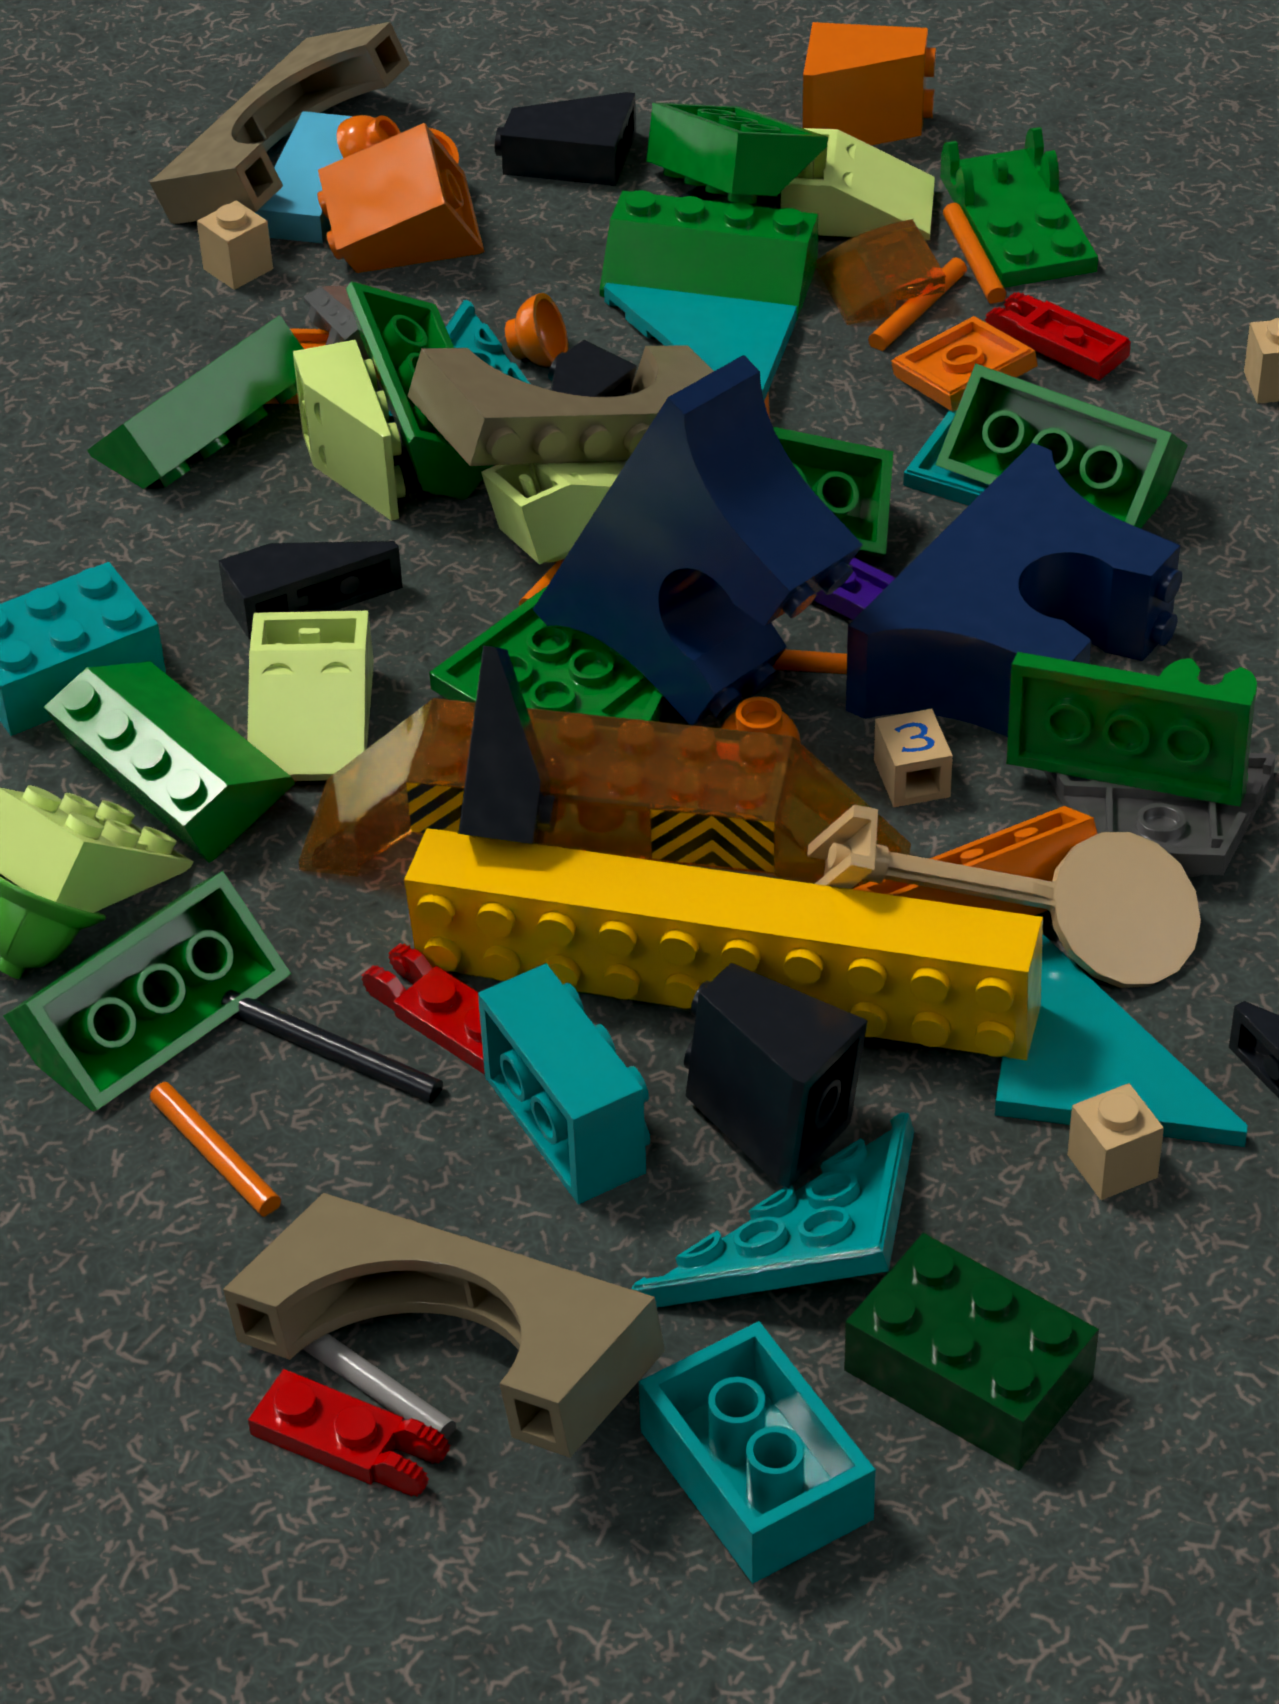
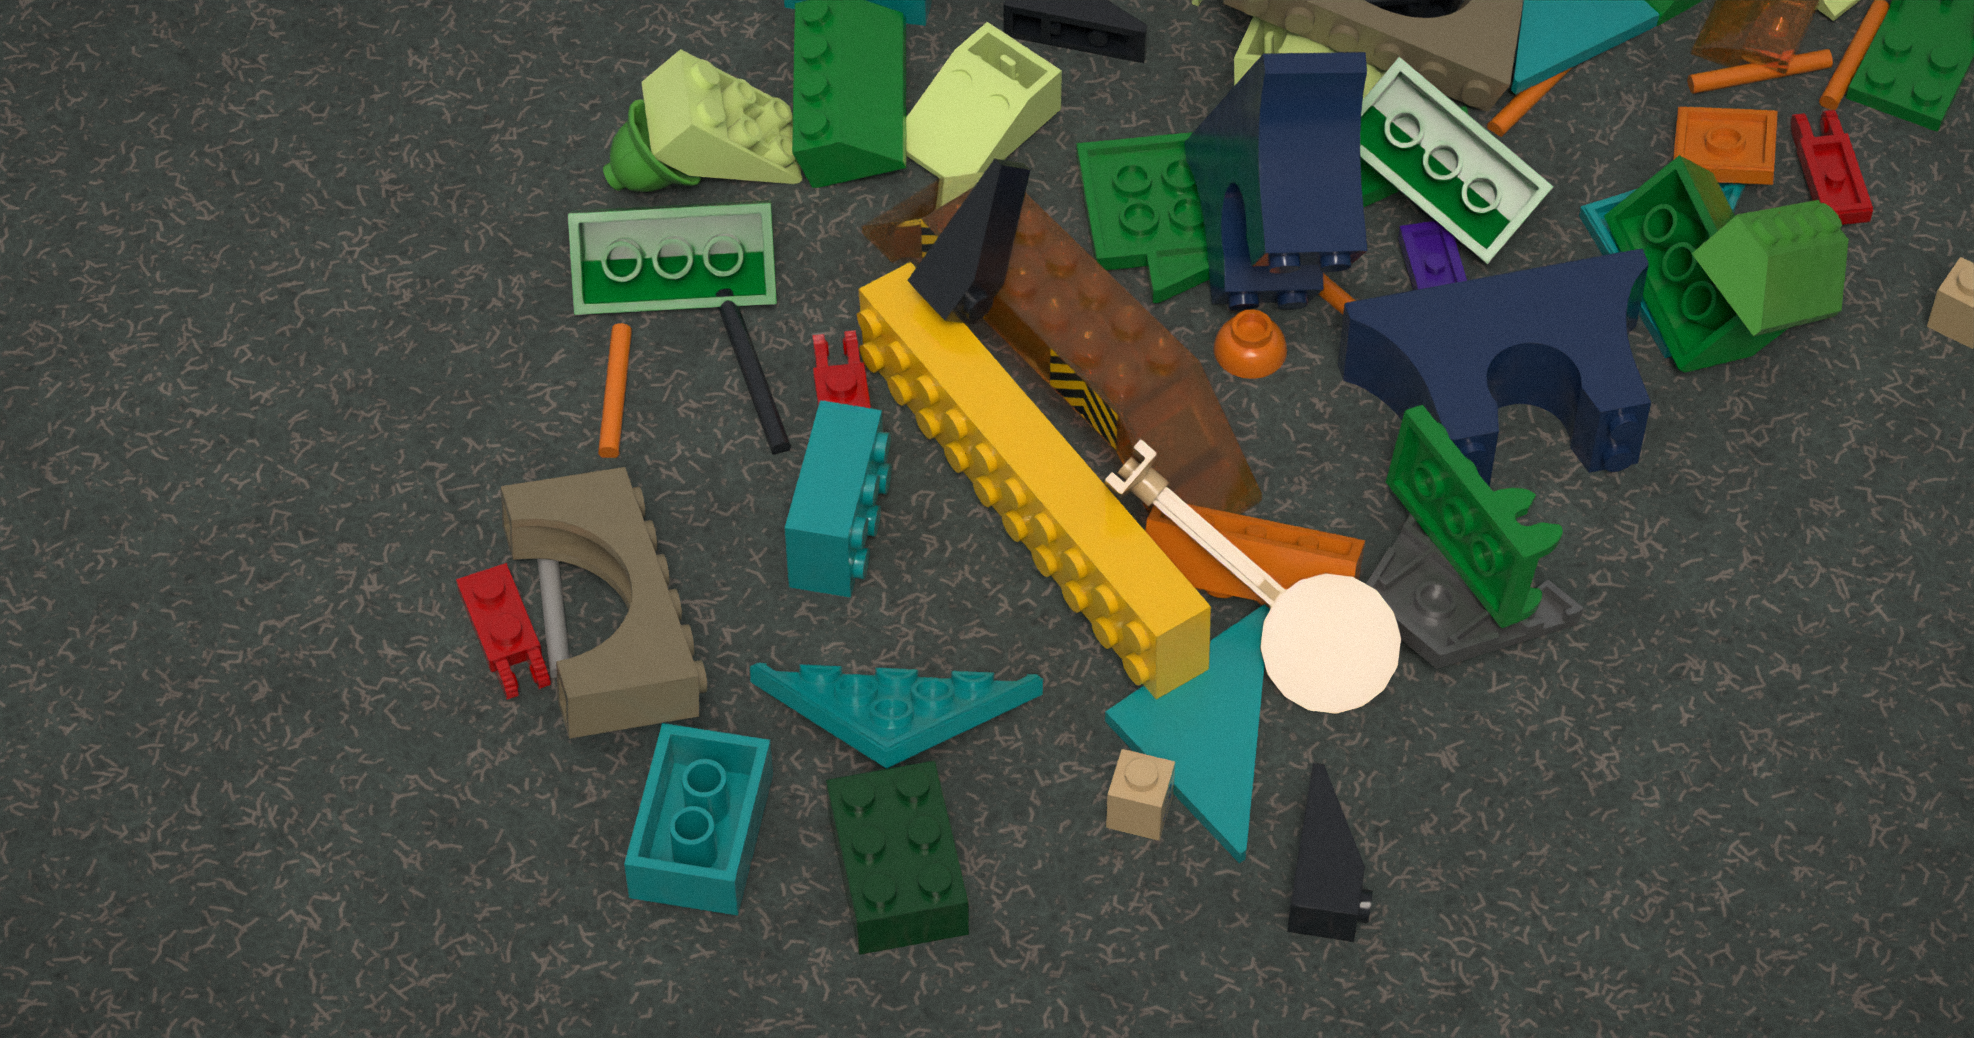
camera: 40 degrees right, 10 degrees up
black slope [684,962,868,1189] -> none
tan brick [874,709,953,807] -> none
none -> bright green slope [1692,200,1849,336]

